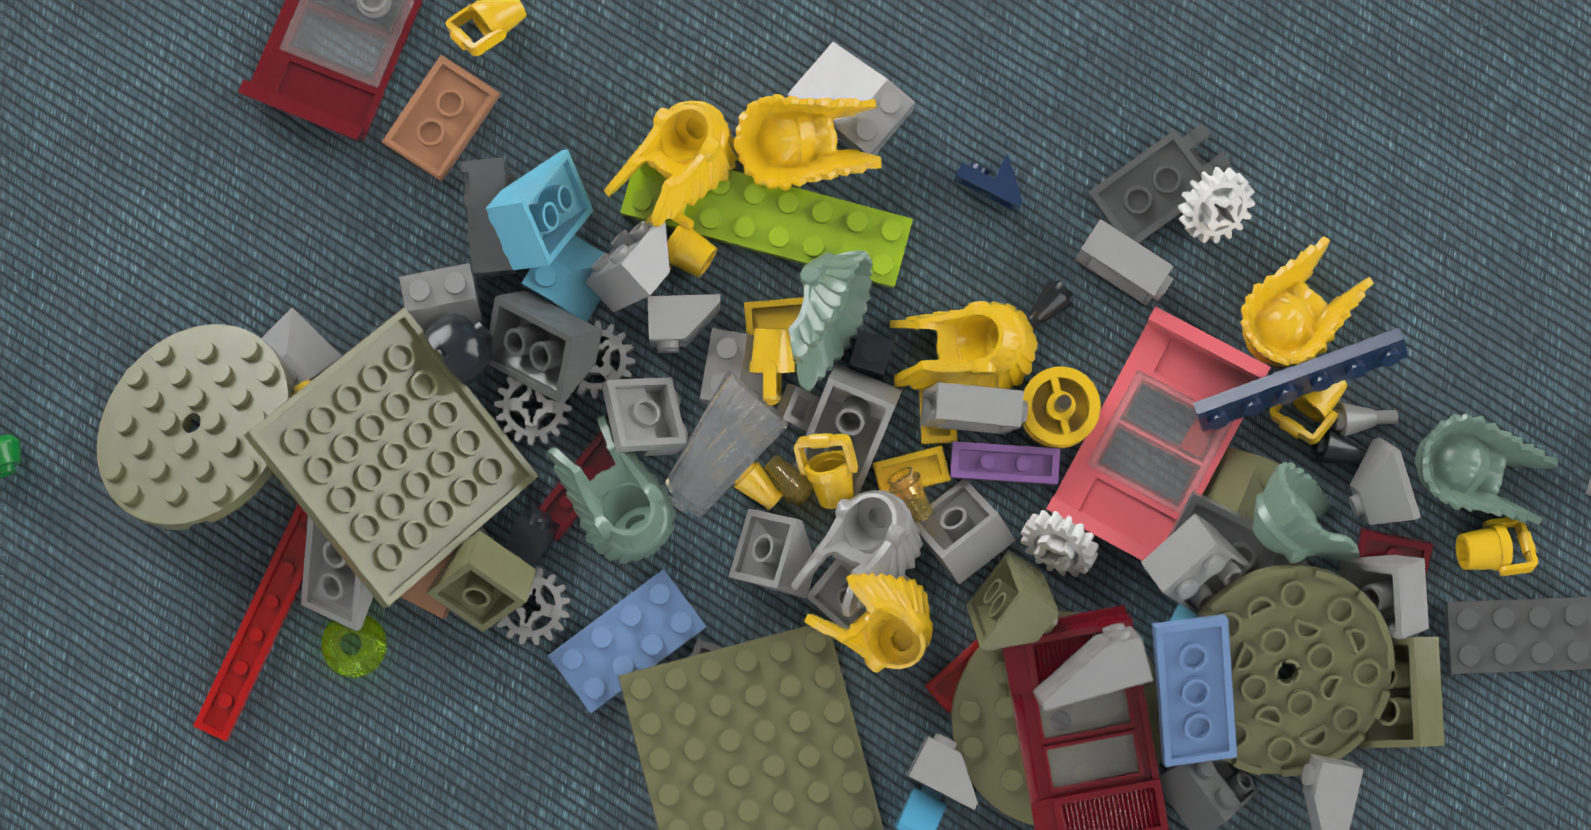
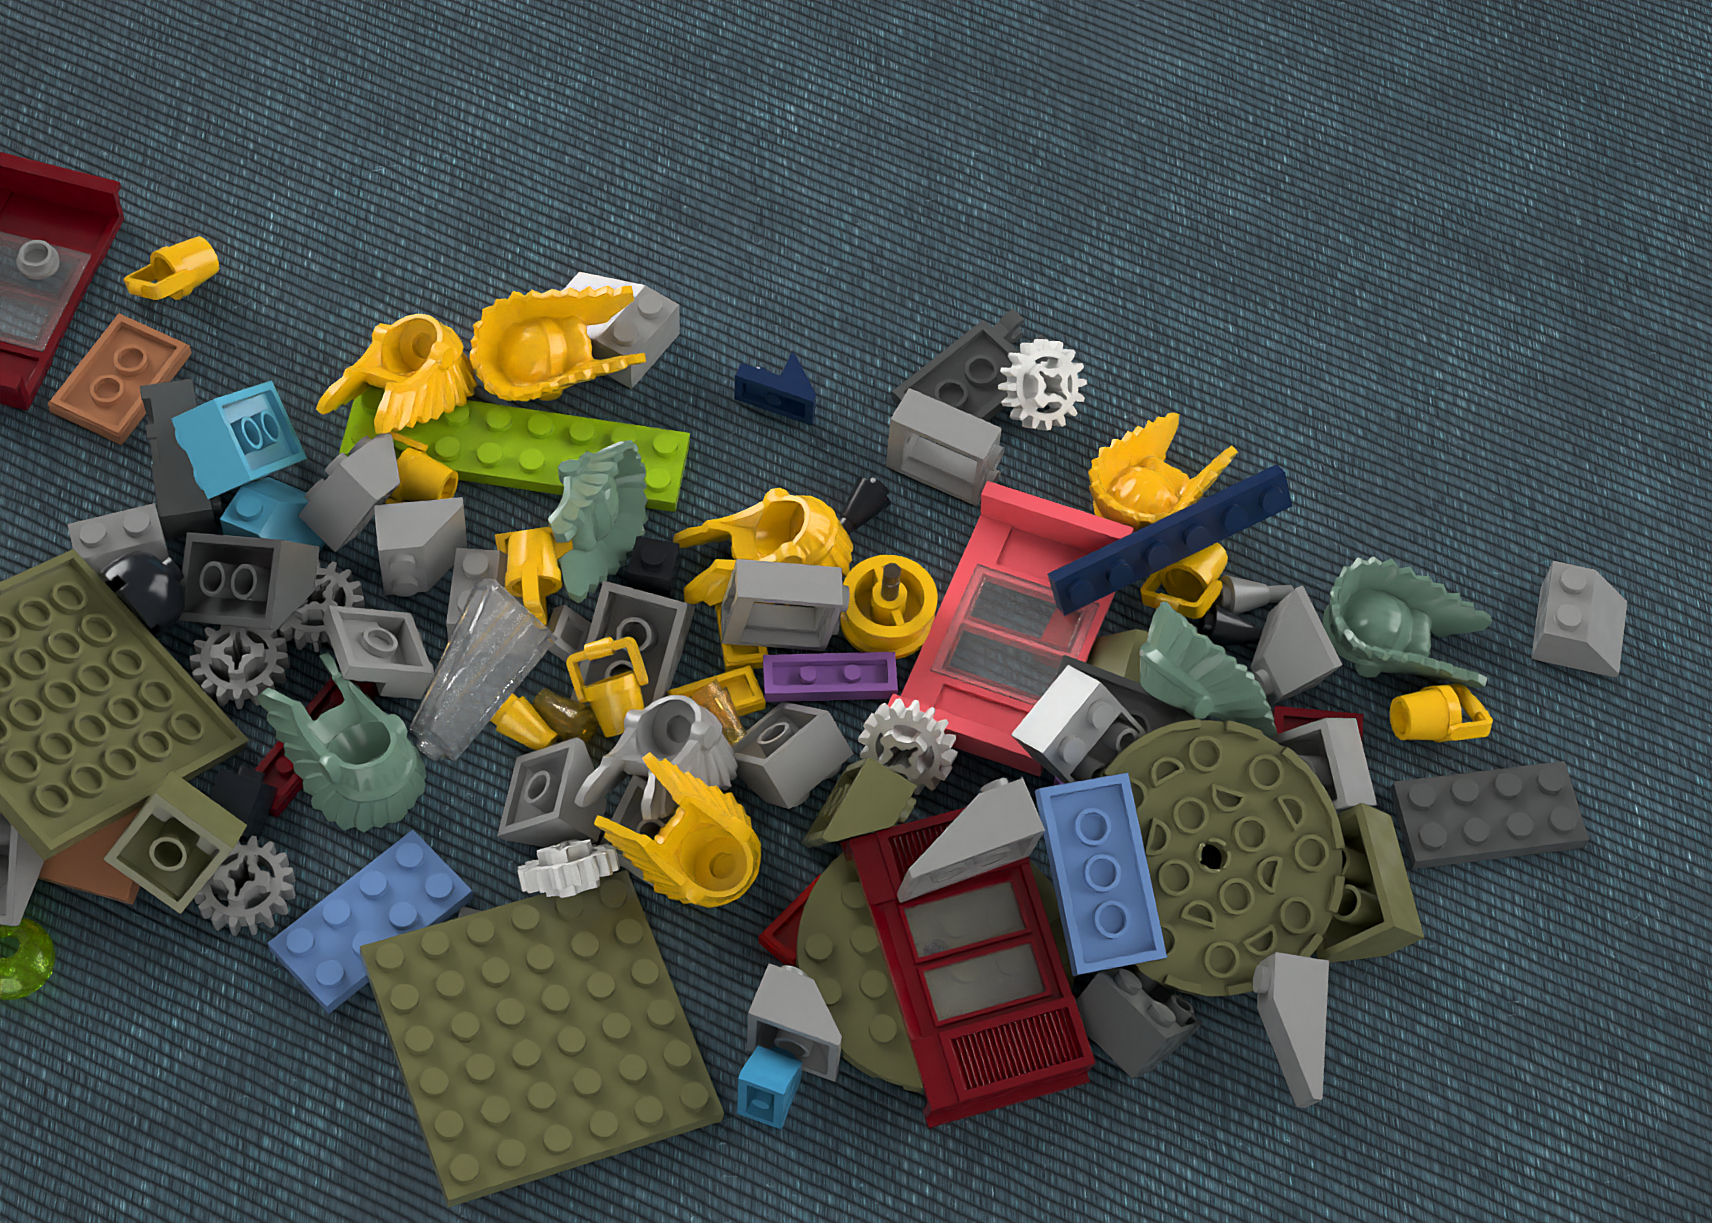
camera: 10 degrees left, 25 degrees down
none -> white gear [517,839,620,898]

